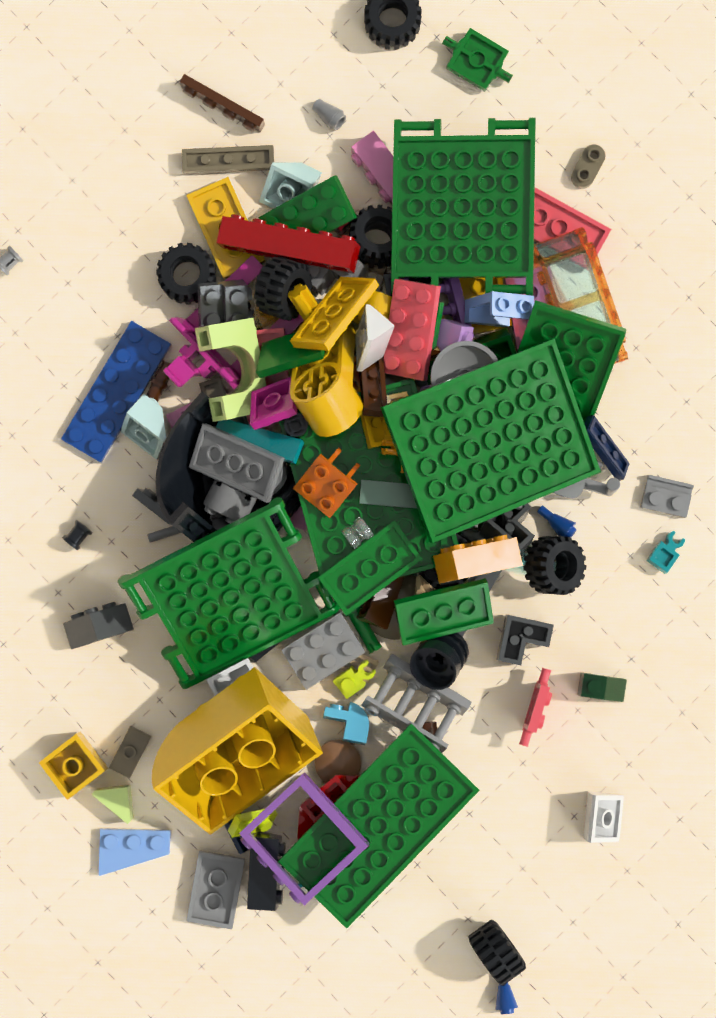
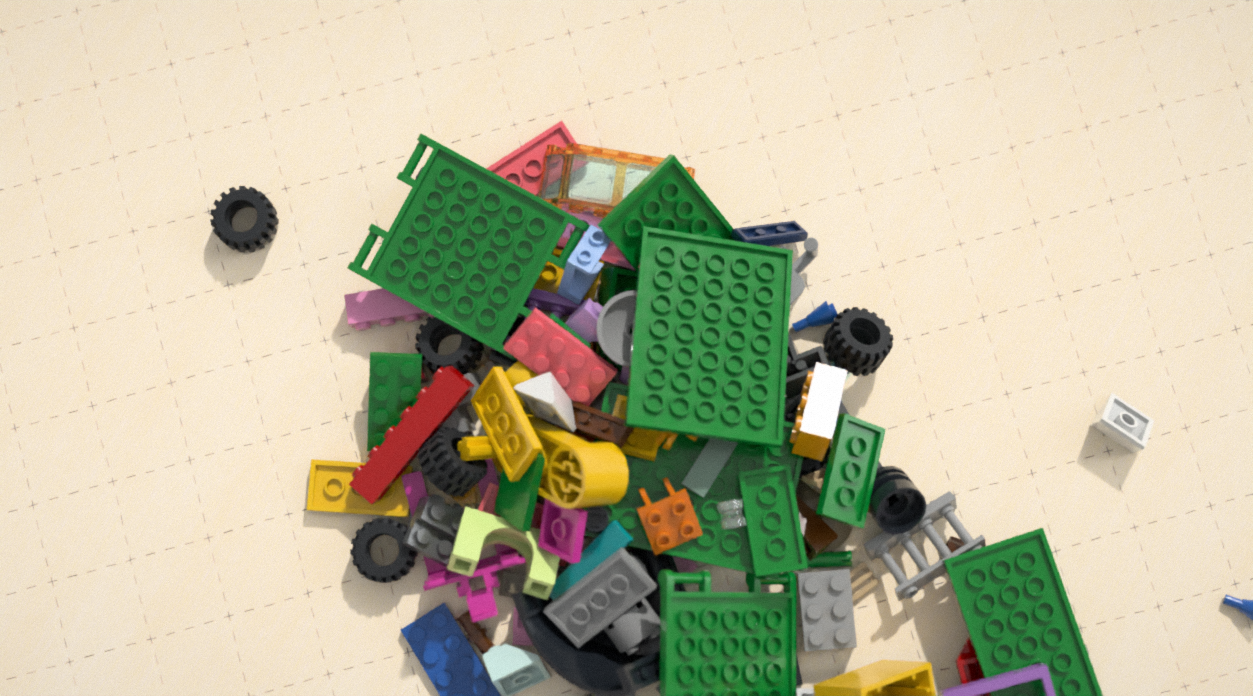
camera: 60 degrees left, 5 degrees down
reddish brown plate [180,74,265,133] -> none
dark tan plate [182,145,274,174] -> none
light aqua slope [259,162,322,209] -> none
light grey cone [312,98,346,131] -> none
medium nougat dish [315,740,361,783] -> none
medium azure brick [323,702,369,745] -> none
neon yellow plate [333,660,376,699] -> none
green plate [442,28,513,92] -> none
black tyre [468,919,526,986] -> none
dark grey brick [496,614,554,666] -> none
coral plate [519,668,552,747] -> none
dark tan plate [571,144,606,189] -> none
dark green slope [577,672,627,702] -> none
light grey plate [640,475,694,518] -> none
teal plate [646,531,685,574] -> none

